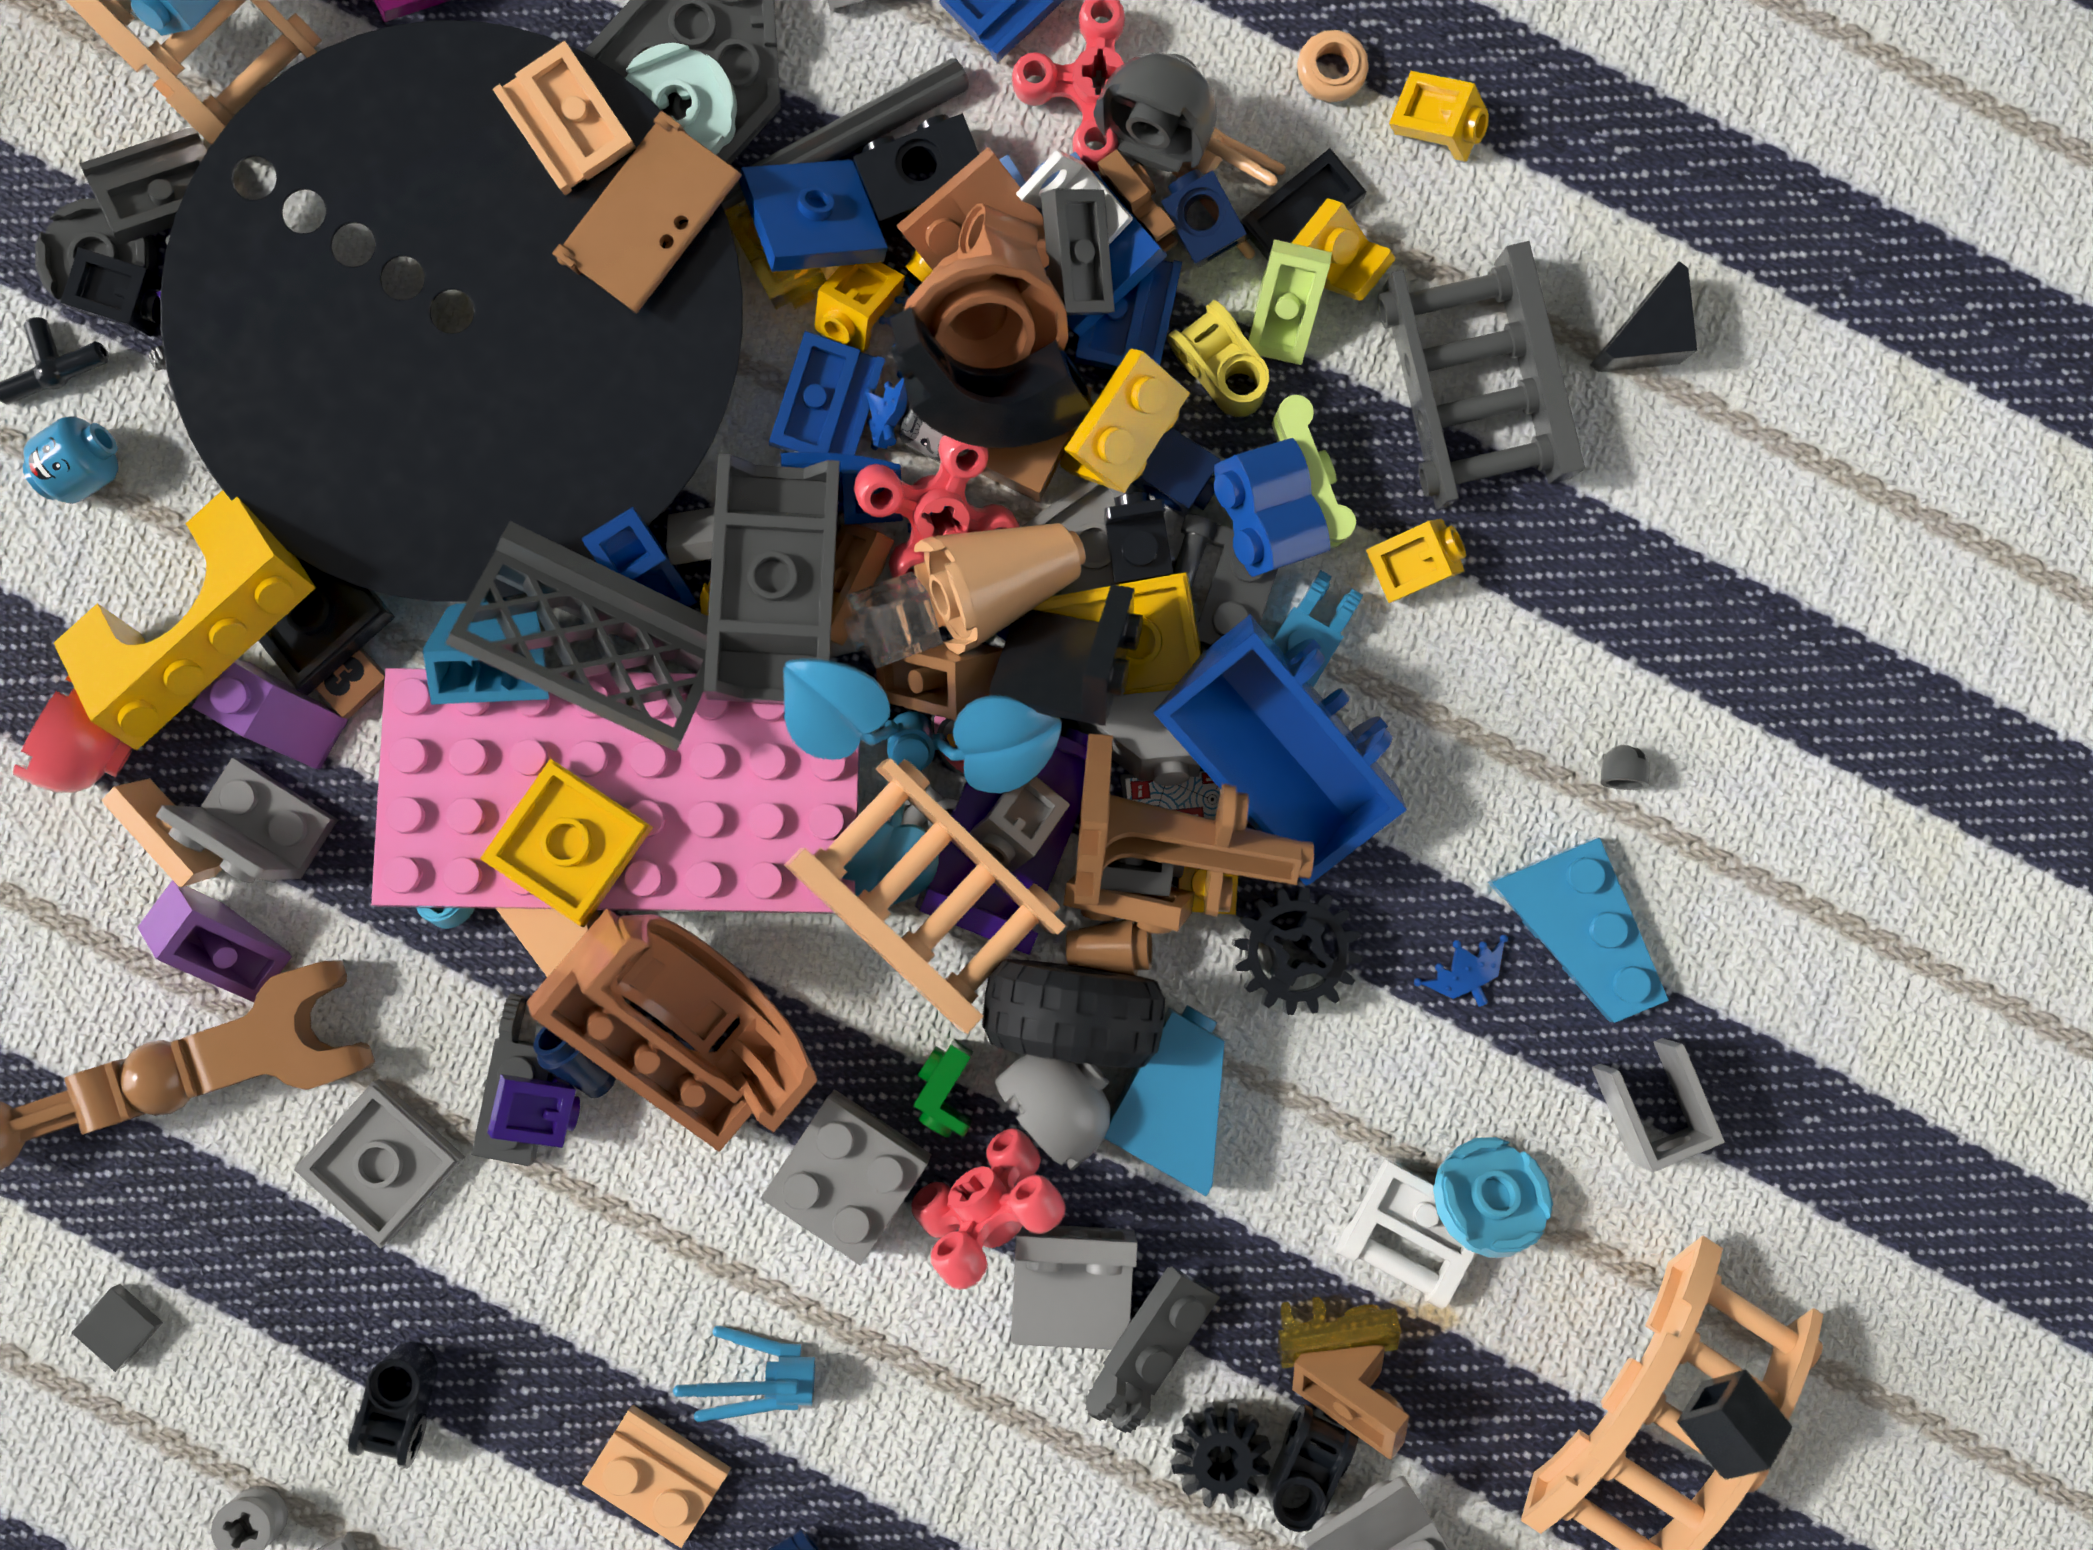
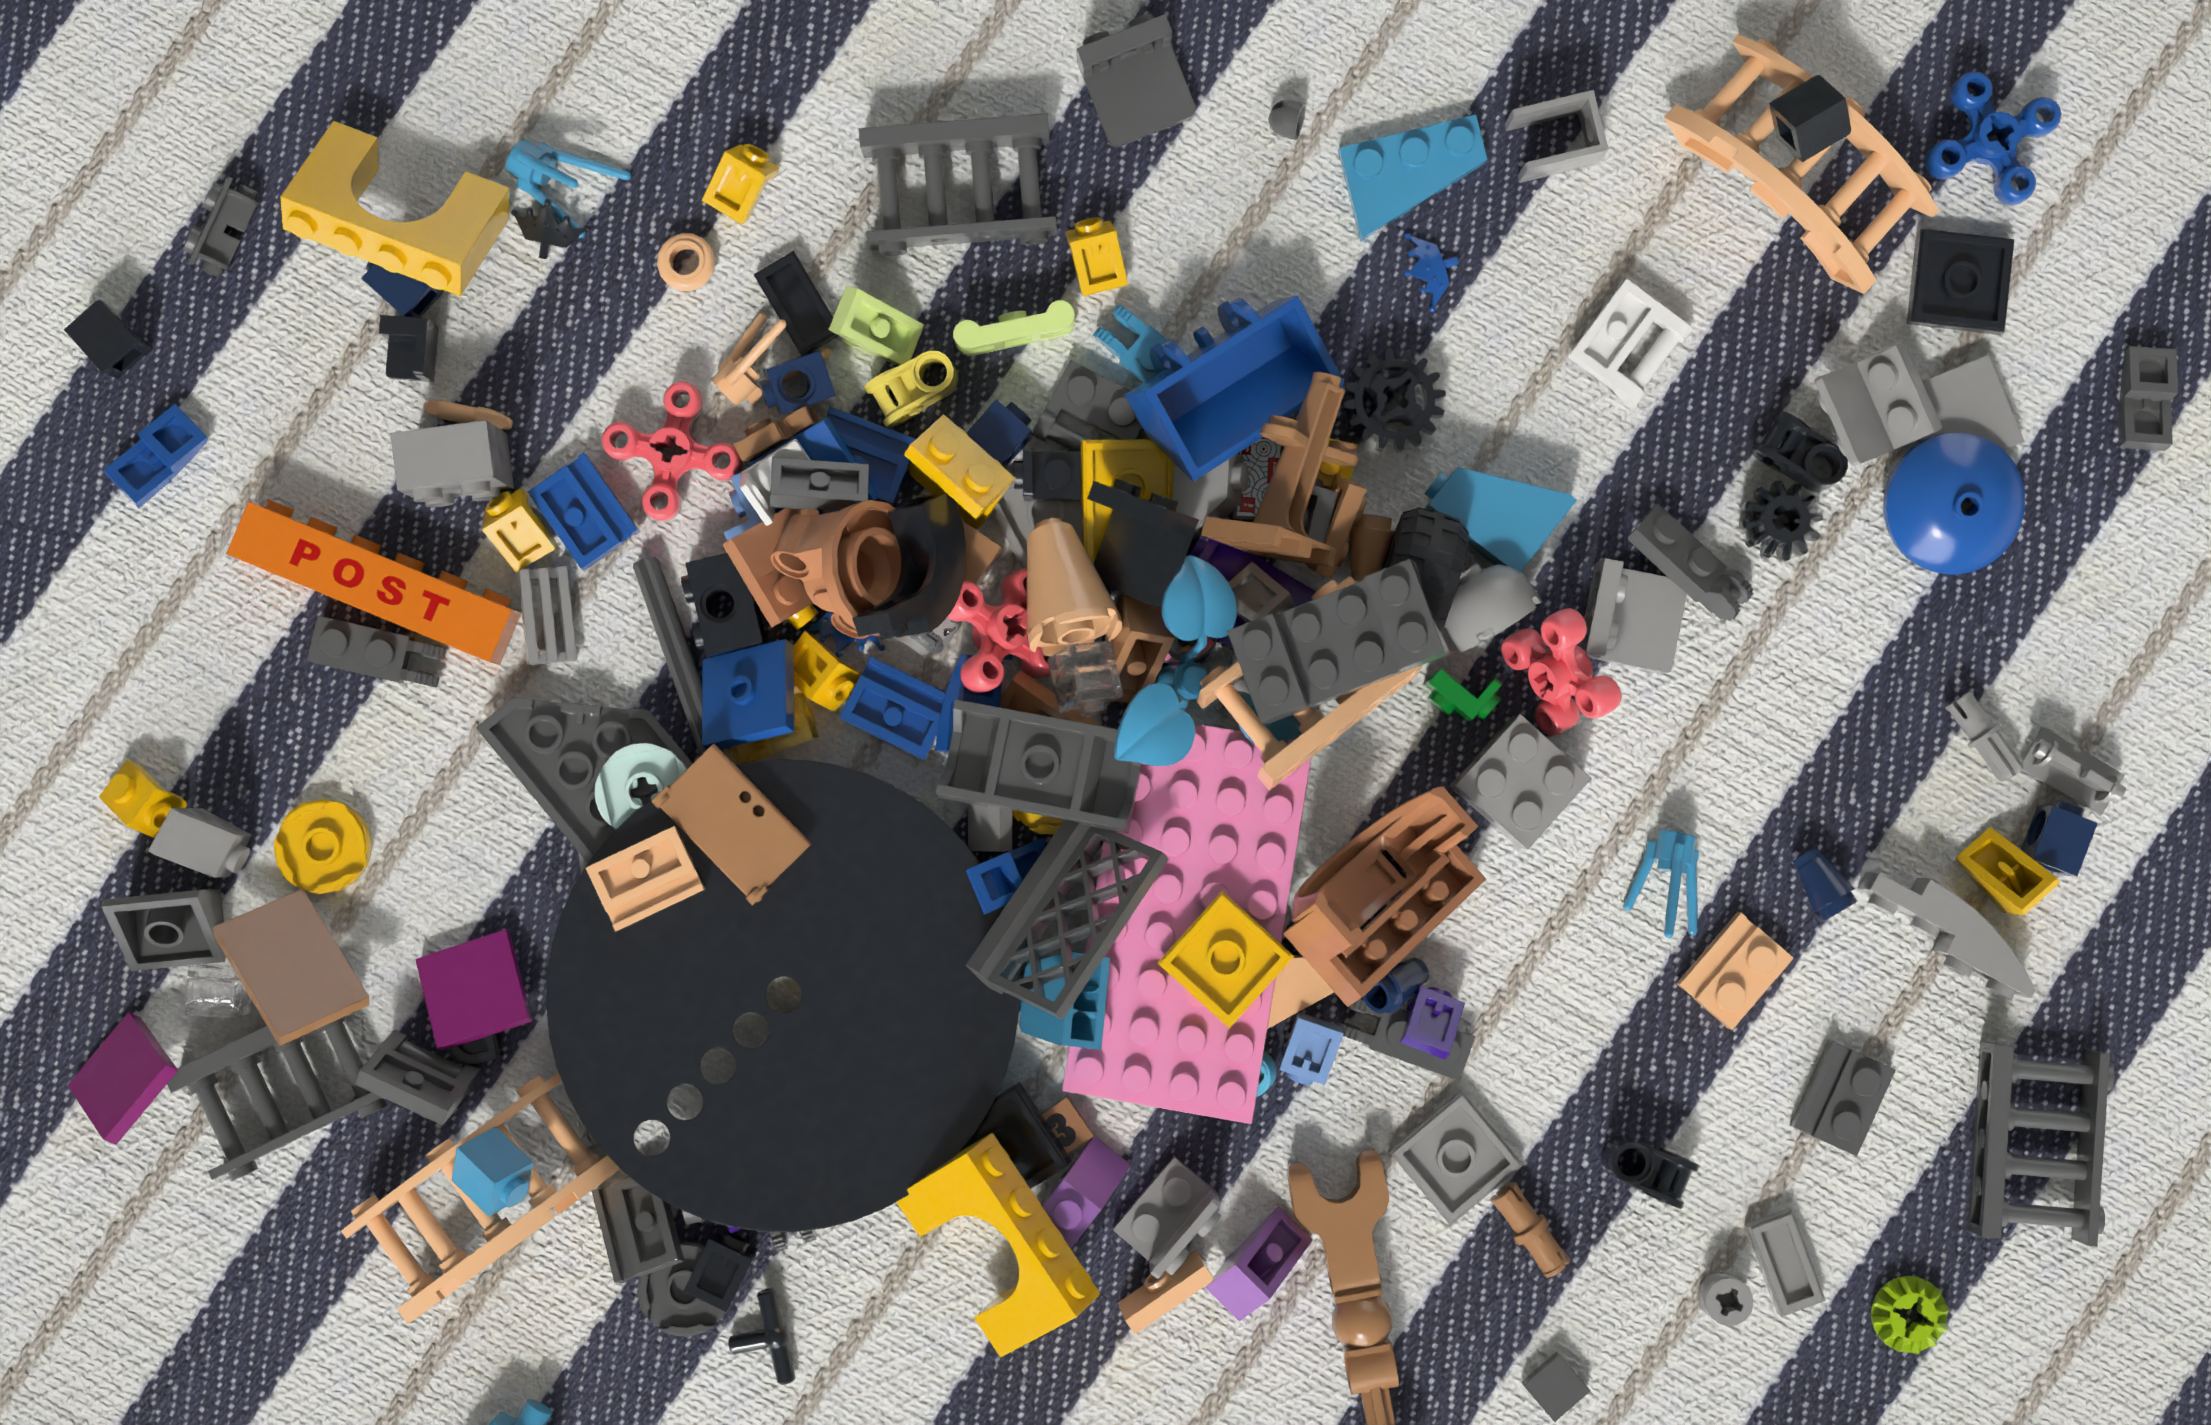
camera: 80 degrees left, 0 degrees up
coral cylinder [13,675,133,793] -> none
dark azure head [22,416,119,504] -> none
blue piece [865,378,908,450] -> none
dark grey cylinder [1093,53,1217,172] -> none
blue brick [1214,438,1330,577] -> none
clear yellow plate [1278,1297,1401,1369] -> none
yellow bracket [1292,198,1395,301] -> none
medium nougat slope [1292,1345,1409,1460] -> none
medium azure tile [1433,1137,1553,1258] -> none
black slope [1590,261,1697,372] -> none
none -> dark grey bracket [1076,14,1196,147]
none -> dark grey piece [1227,559,1450,724]
none -> medium blue bracket [1279,1012,1344,1085]
none -> medium nougat pin [1490,1182,1571,1278]

